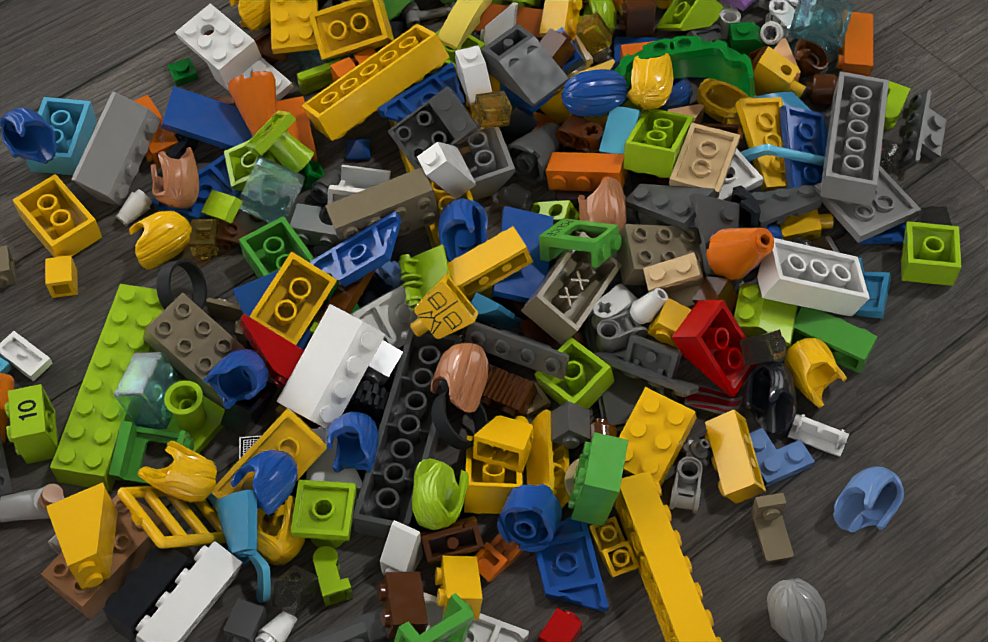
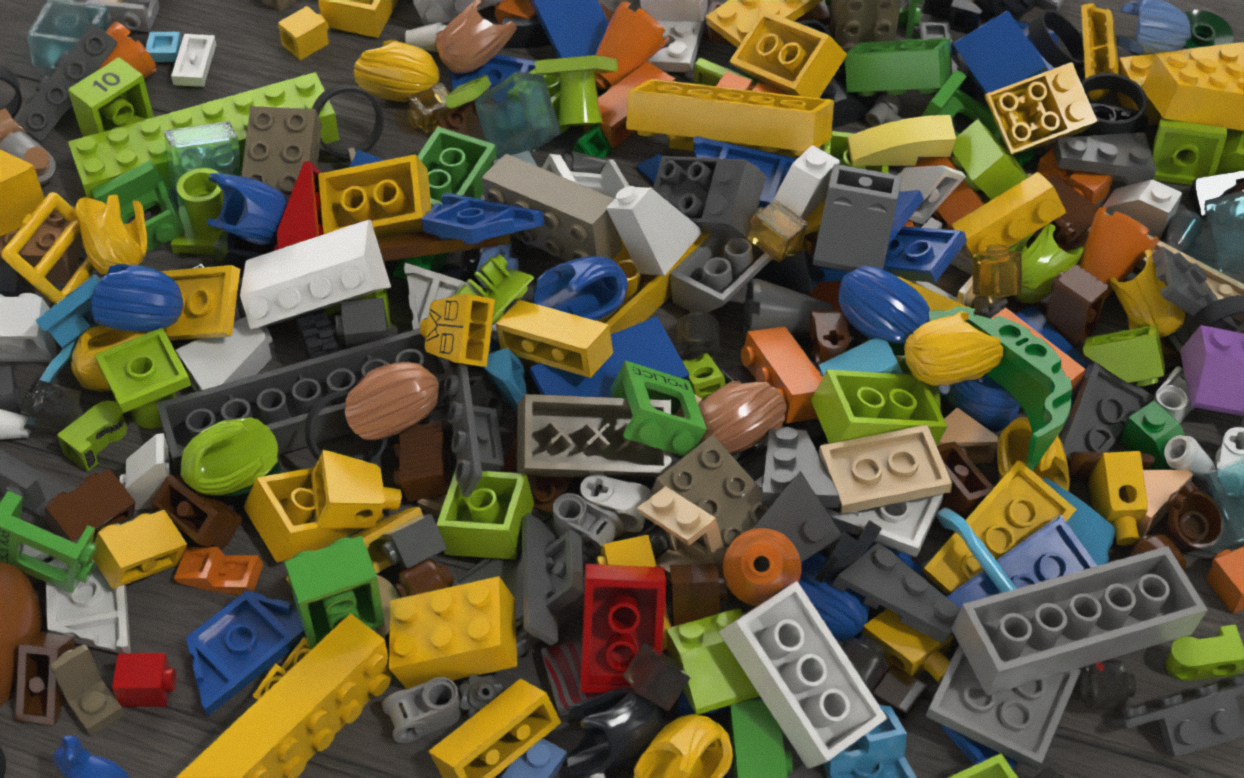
camera: 55 degrees right, 5 degrees down
blue hair [326,412,379,473] -> none
blue brick [497,484,562,552] -> none
reddish brown brick [540,28,576,69] -> none
white cone [630,288,668,324] -> none

